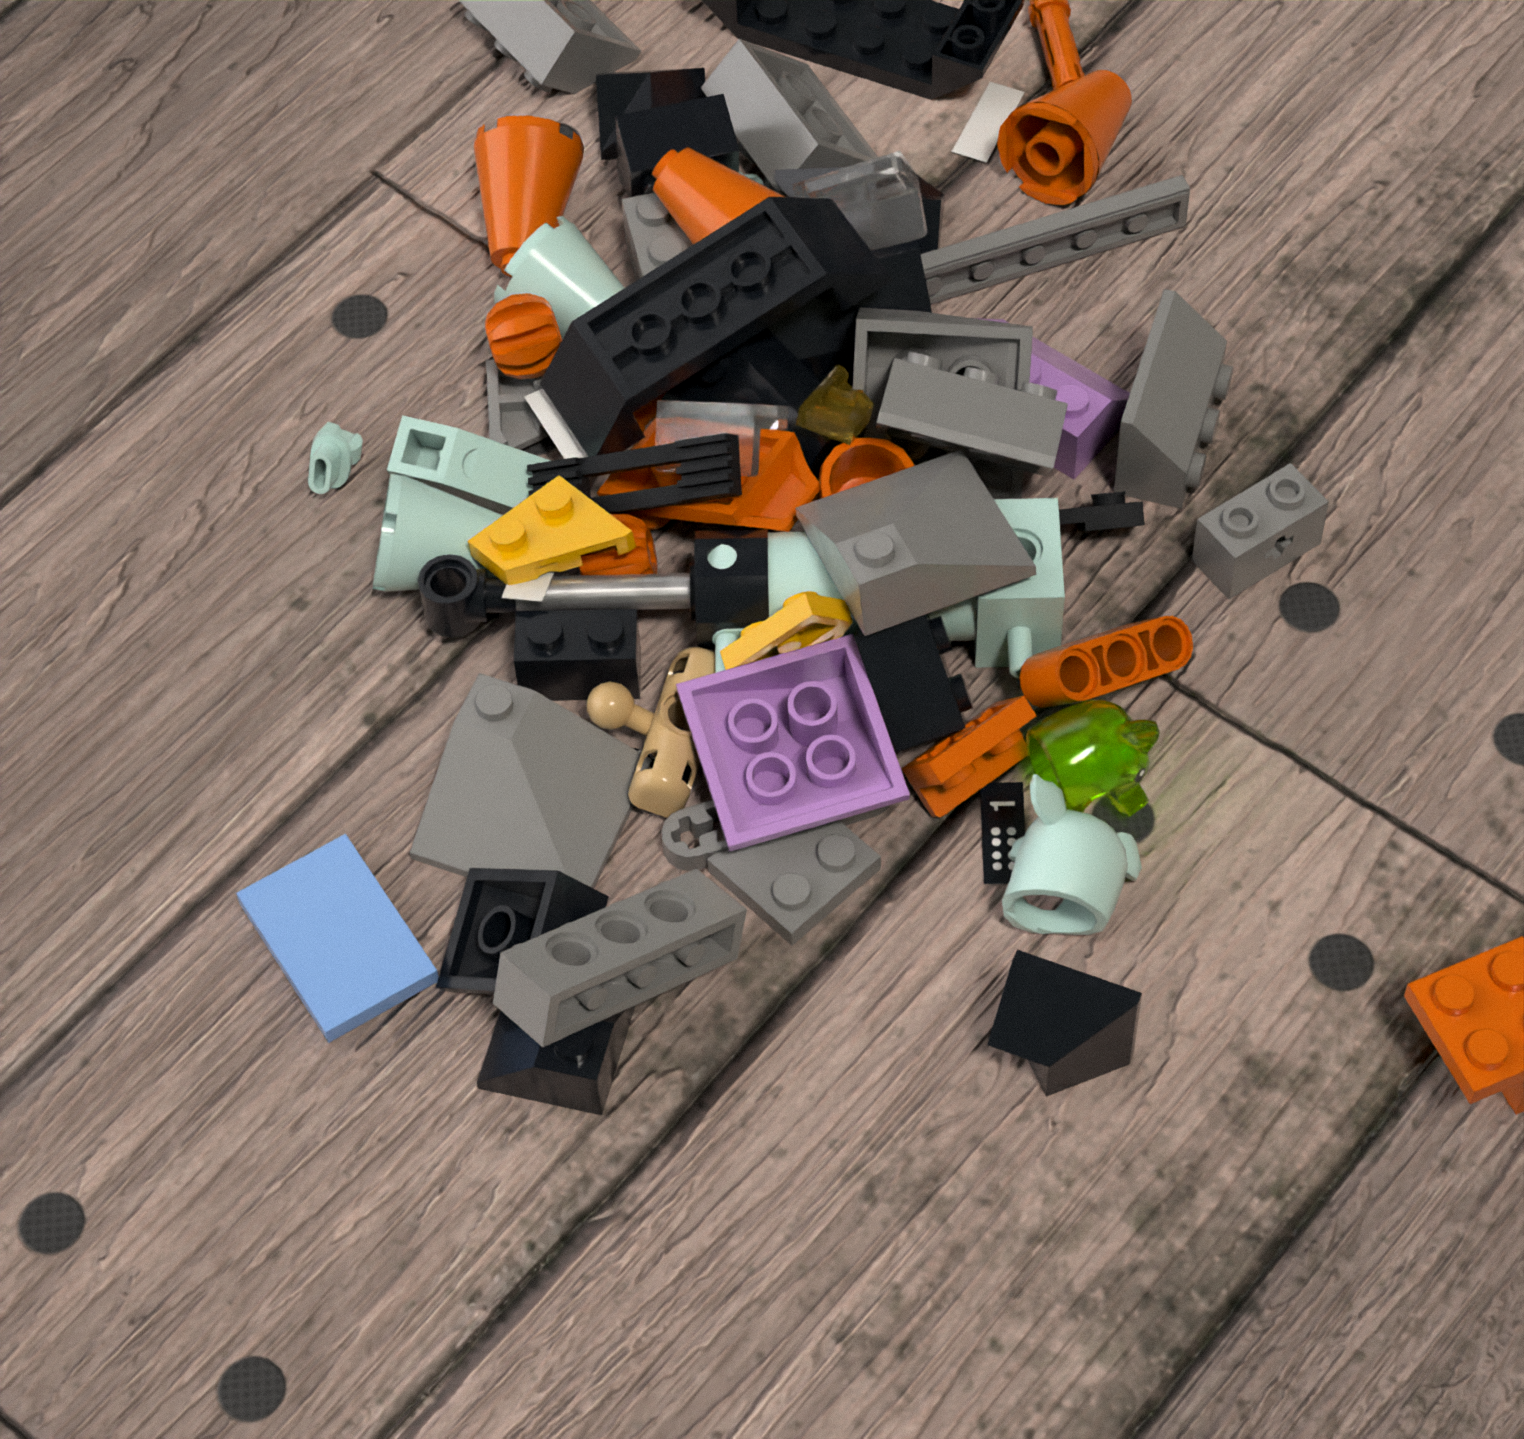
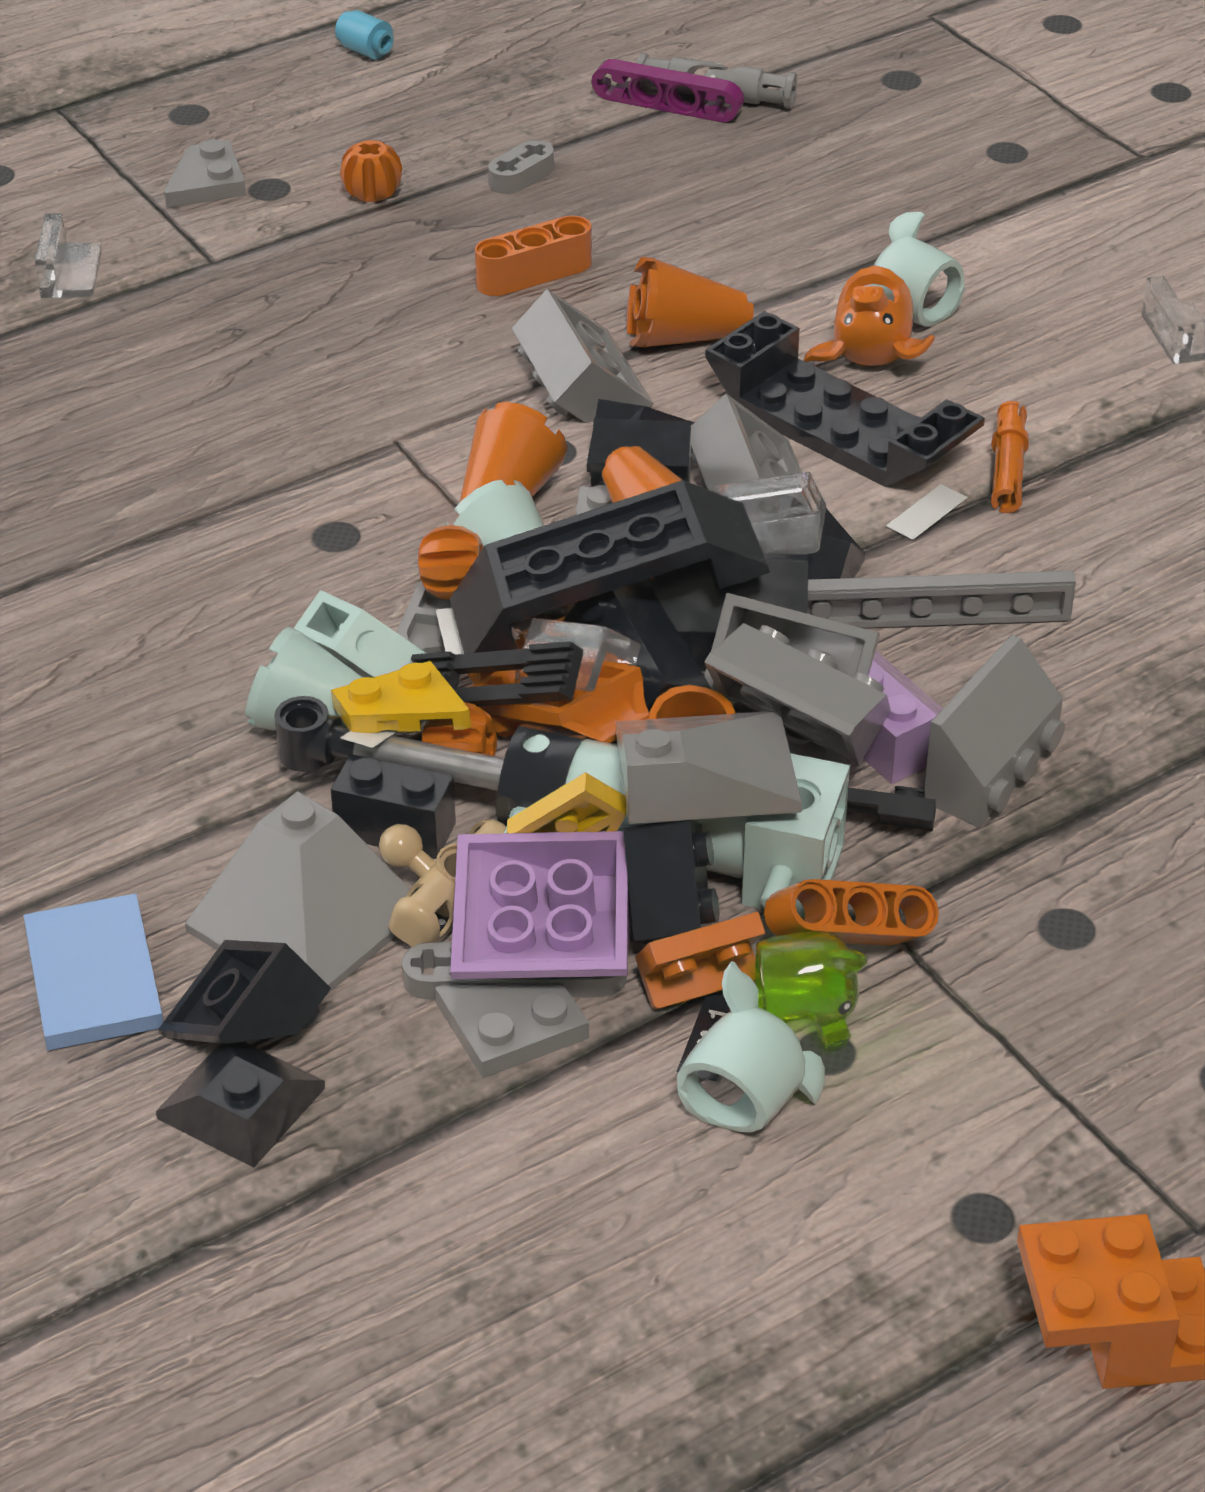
camera: 15 degrees right, 15 degrees down
light aqua piece [308,422,363,494] -> none
light grey brick [493,869,747,1047] -> none
clear yellow tile [795,365,874,445] -> none
black slope [987,949,1142,1097] -> none
orange cone [997,70,1132,205] -> none
light grey brick [1192,463,1329,600] -> none

